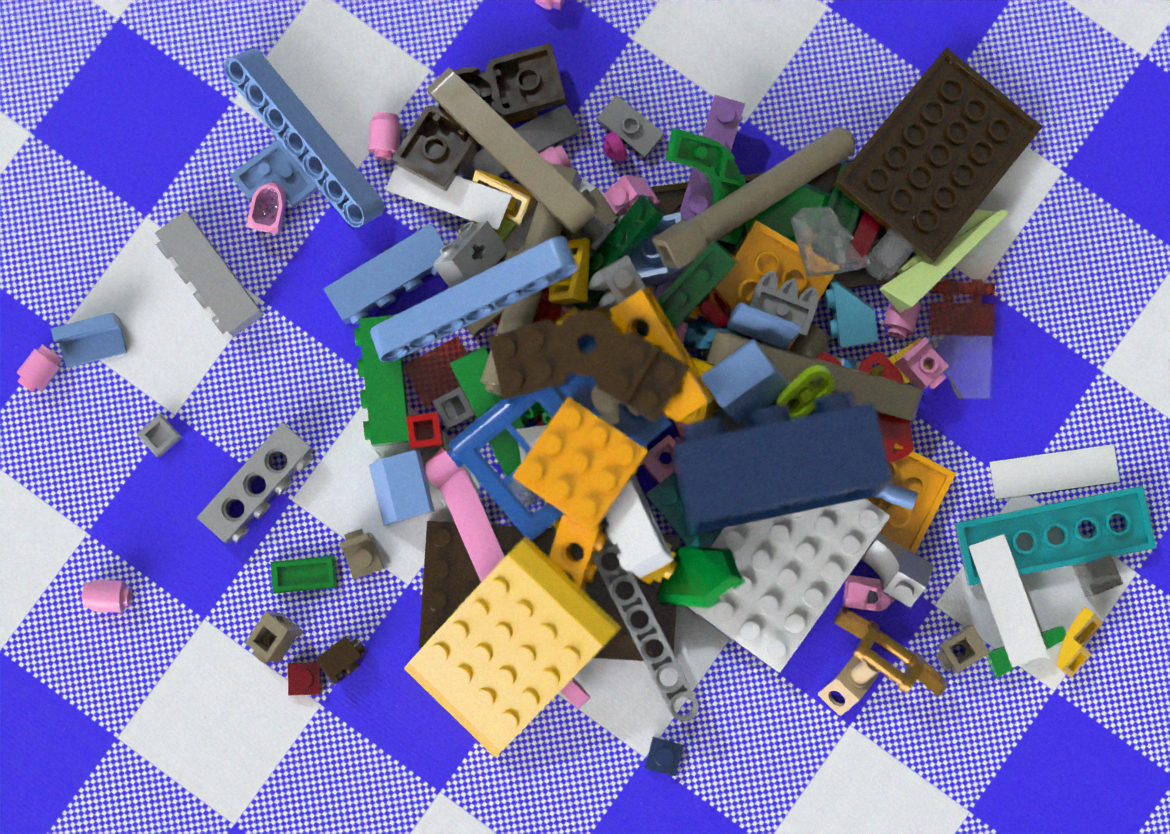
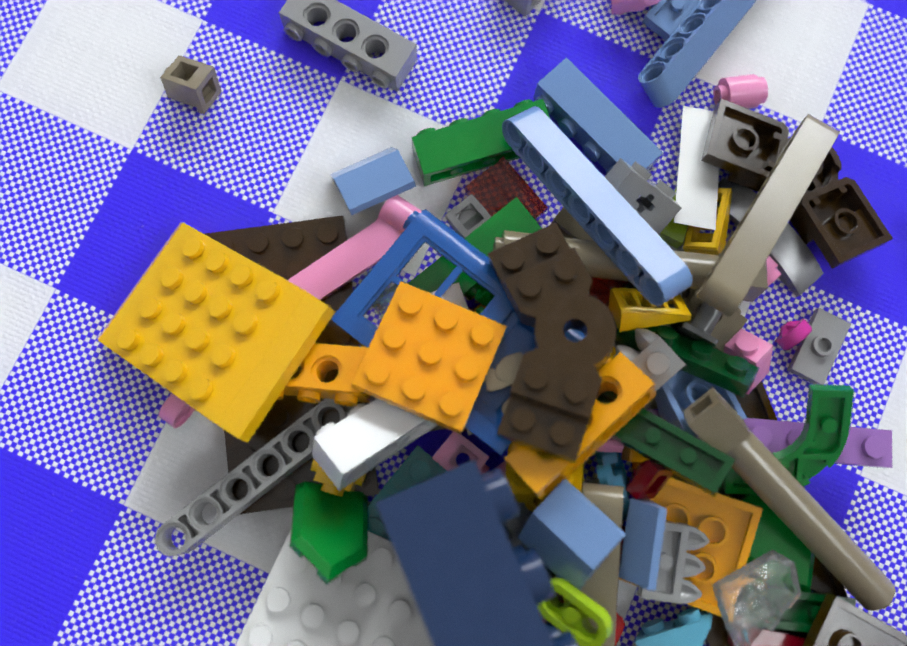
camera: 70 degrees right, 5 degrees down
green tile [270,556,338,594] -> none
dark red plate [288,662,322,695] -> none
dark brown brick [315,636,368,685] -> none
dark tan bracket [339,529,384,580] -> none
red brick [406,412,445,450] -> none
dark blue plate [645,737,684,777] -> none
dark tan brick [790,324,831,358] -> none

